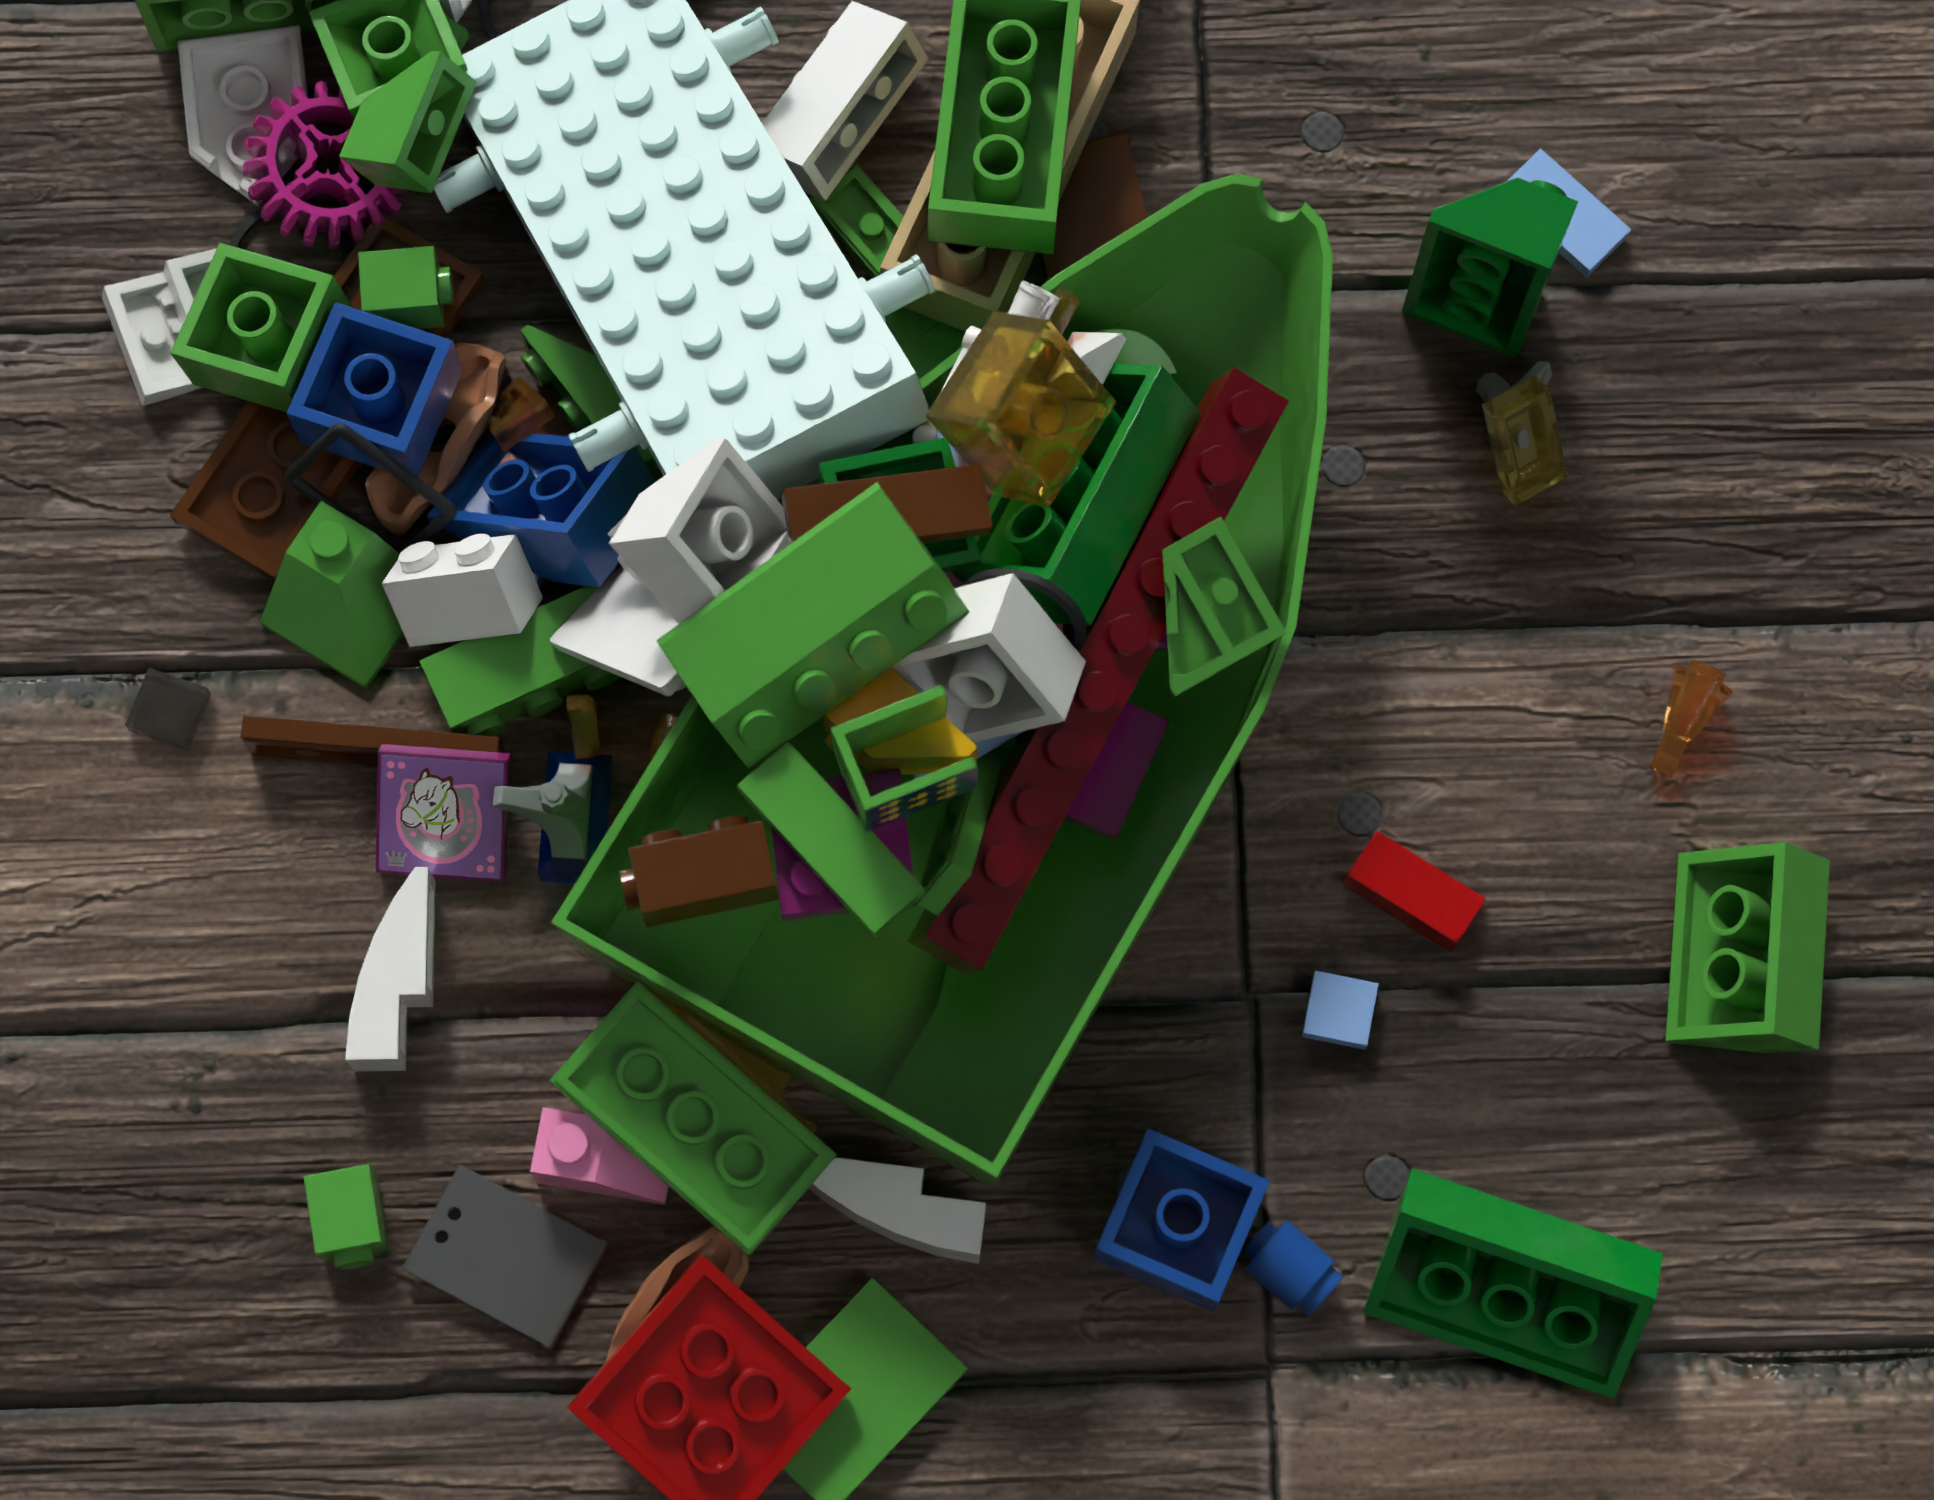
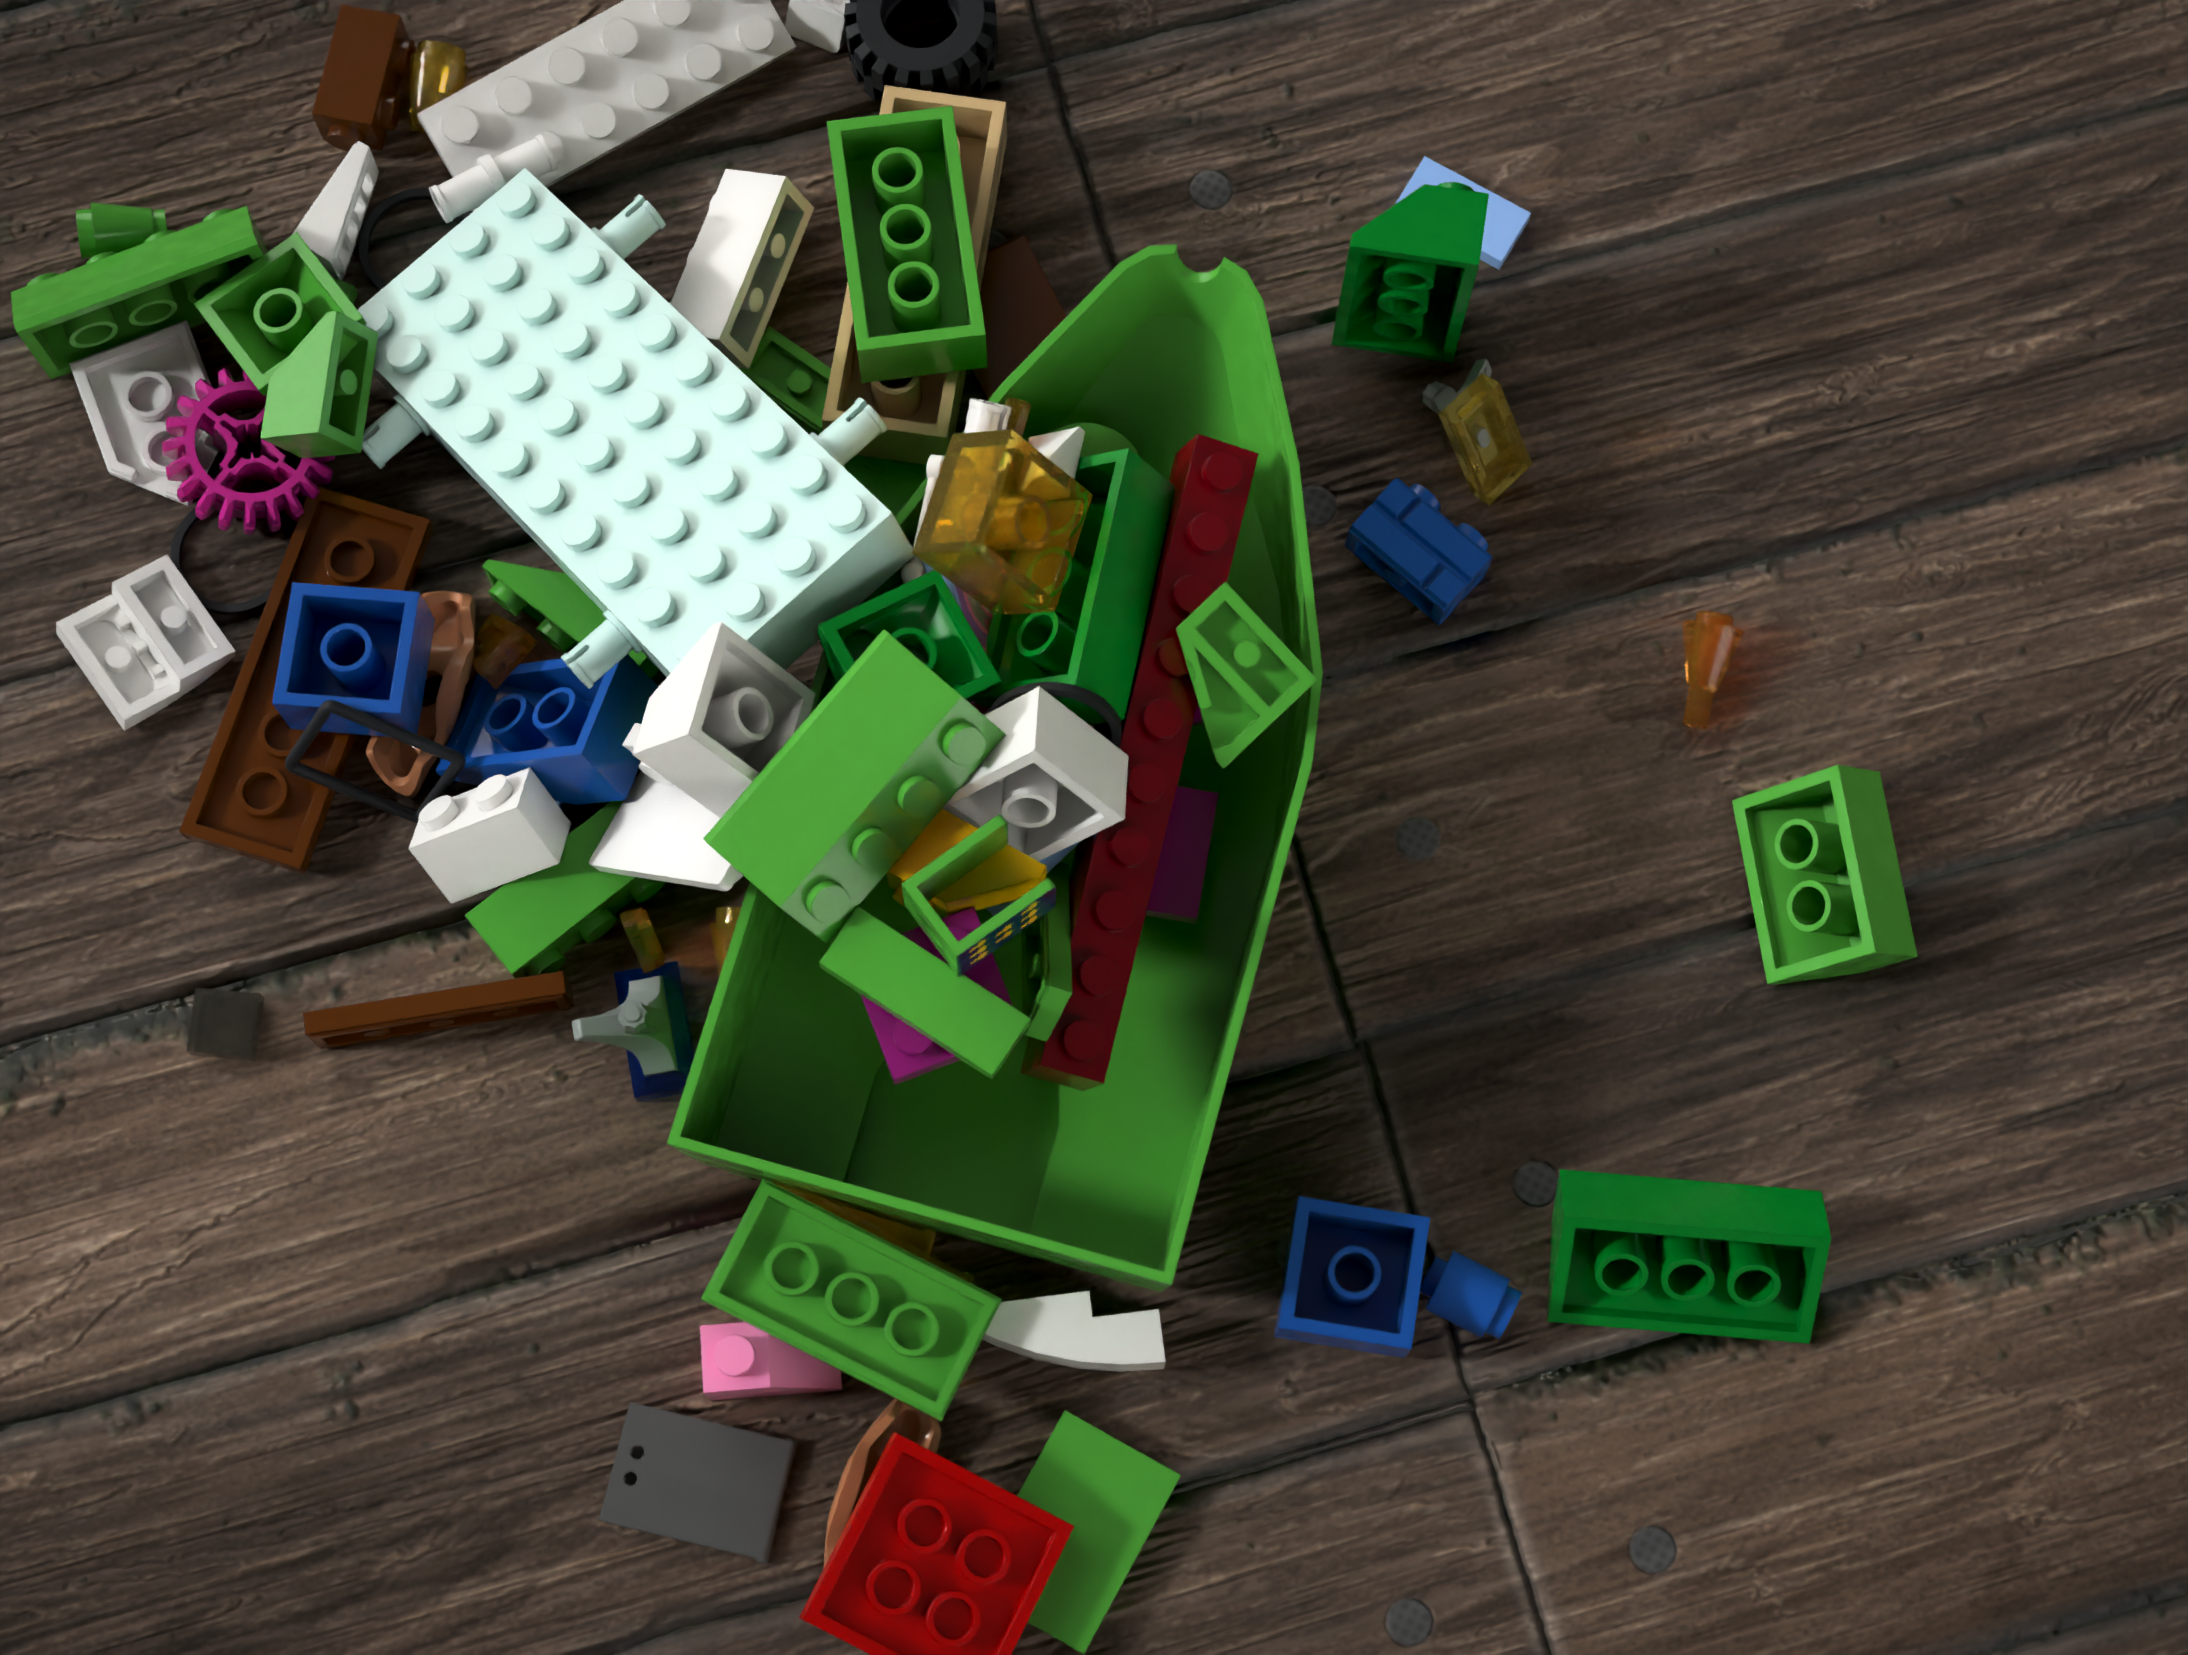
camera: 15 degrees left, 0 degrees up
bright green brick [170,243,353,412] -> none
bright green slope [260,501,404,690] -> none
bright green brick [303,1164,389,1270] -> none
white slope [345,867,436,1071] -> none
bright green brick [358,246,454,329] -> none
tile [375,744,510,882] -> none
reddish brown brick [620,816,779,928] -> none
reddish brown tile [781,464,993,544] -> none
light blue tile [1302,971,1379,1050] -> none
red slope [1343,831,1486,953] -> none
none -> blue brick [1344,477,1493,625]

